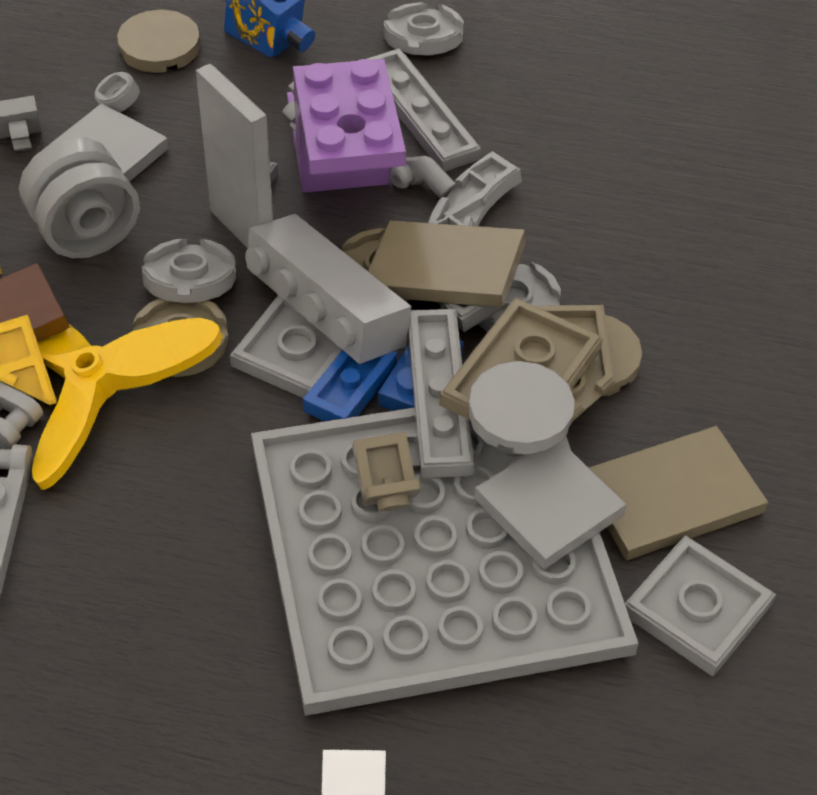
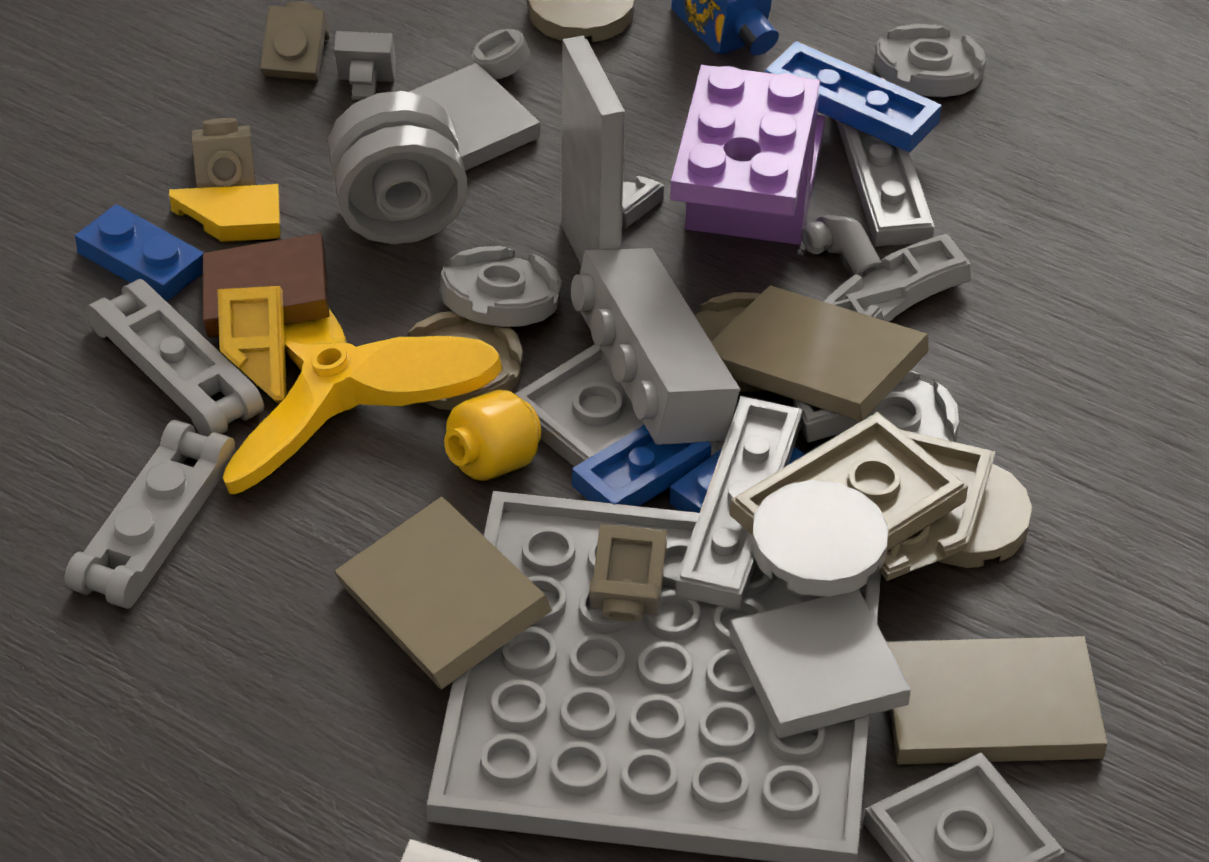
camera: 20 degrees right, 5 degrees down
none -> dark tan tile [335,496,552,690]
none -> yellow head [444,390,541,481]
none -> blue plate [765,41,942,152]

